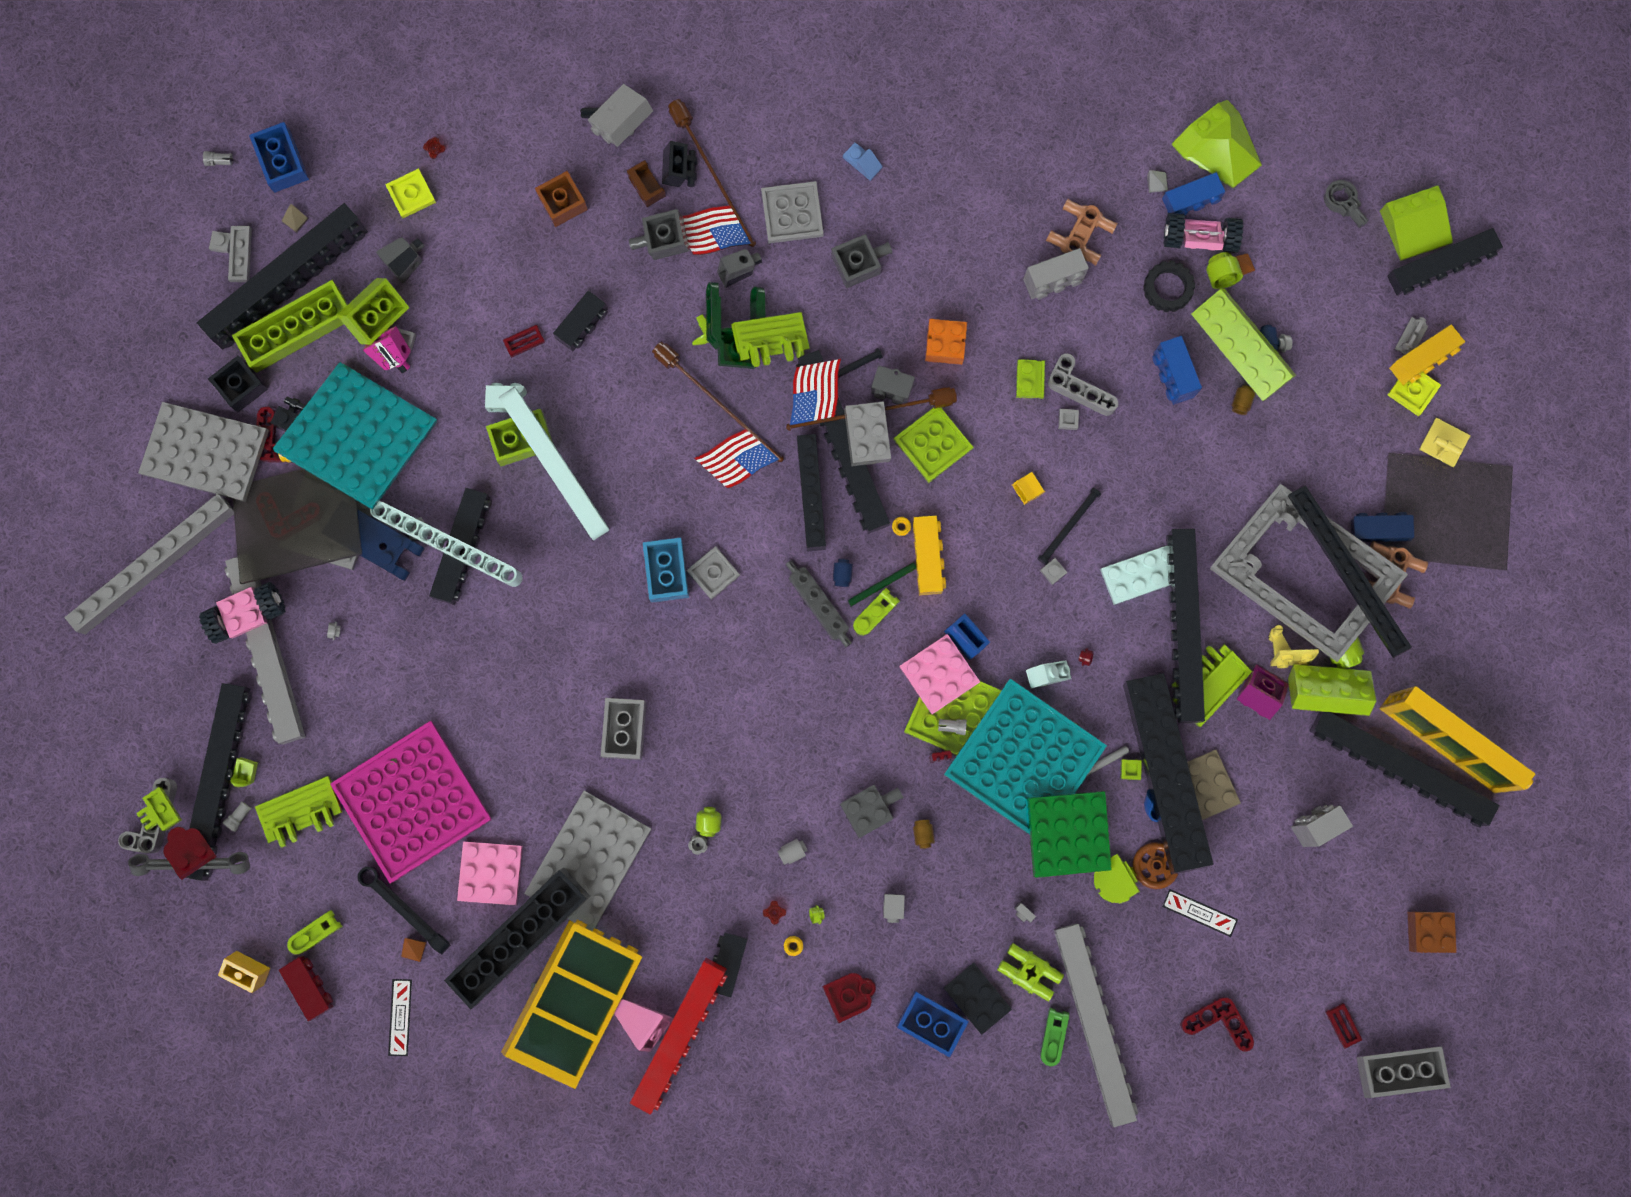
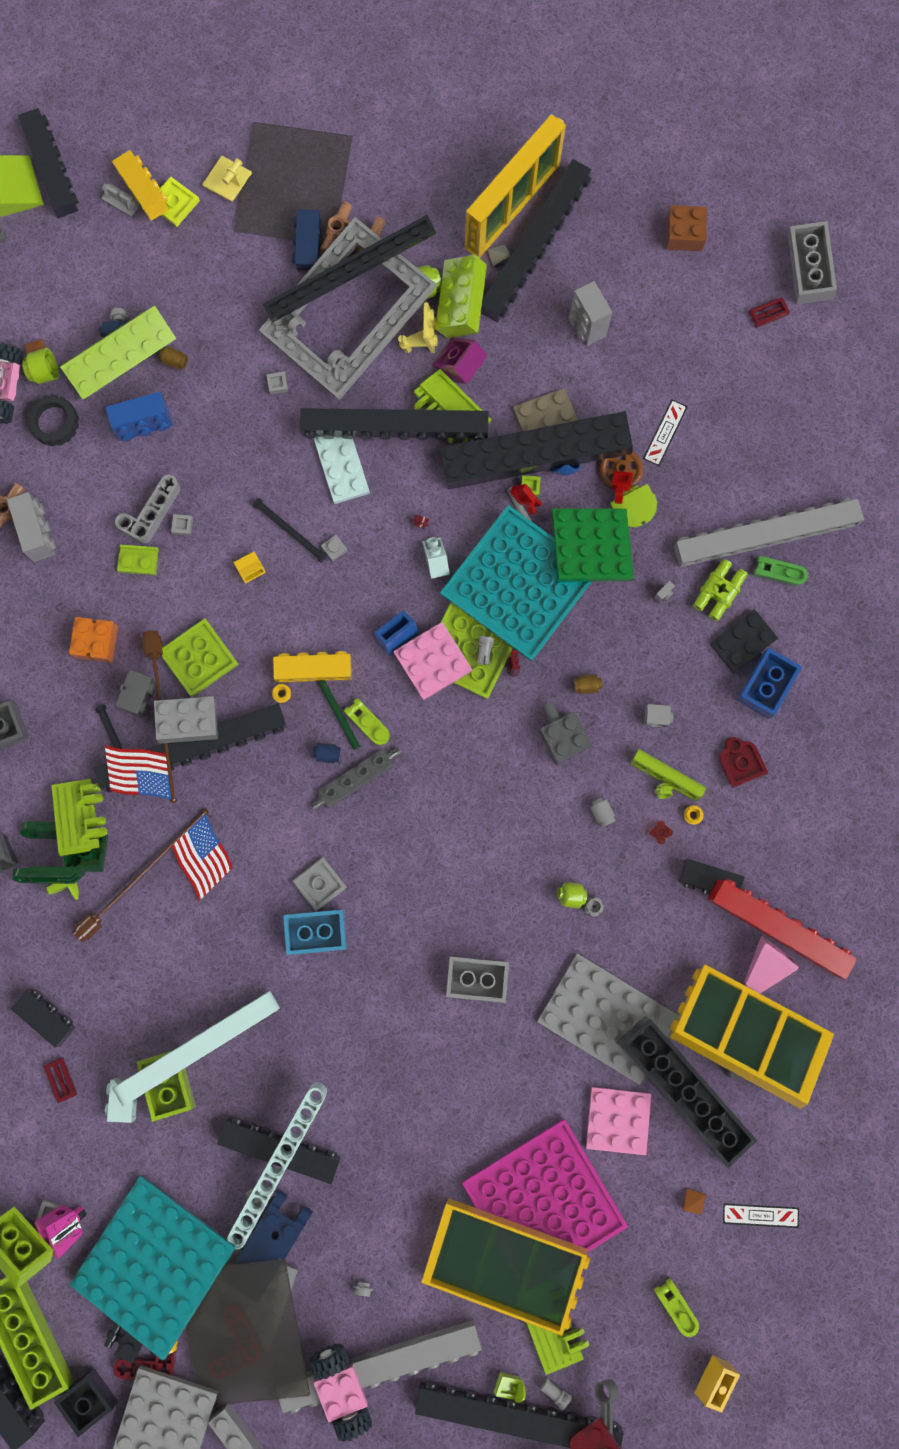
camera: 90 degrees left, 0 degrees up
dark red brick [279,956,334,1021] -> none
black piece [358,867,451,955] -> none
black brick [797,434,826,552] -> none
dark red beam [1180,997,1254,1052] -> none
none -> light grey plate [266,371,288,395]
none -> clear green window [421,1198,590,1336]
none -> light grey slope [487,245,511,267]
none -> red plate [510,484,542,515]
none -> red plate [611,471,633,504]
none -> lime brick [630,749,706,802]

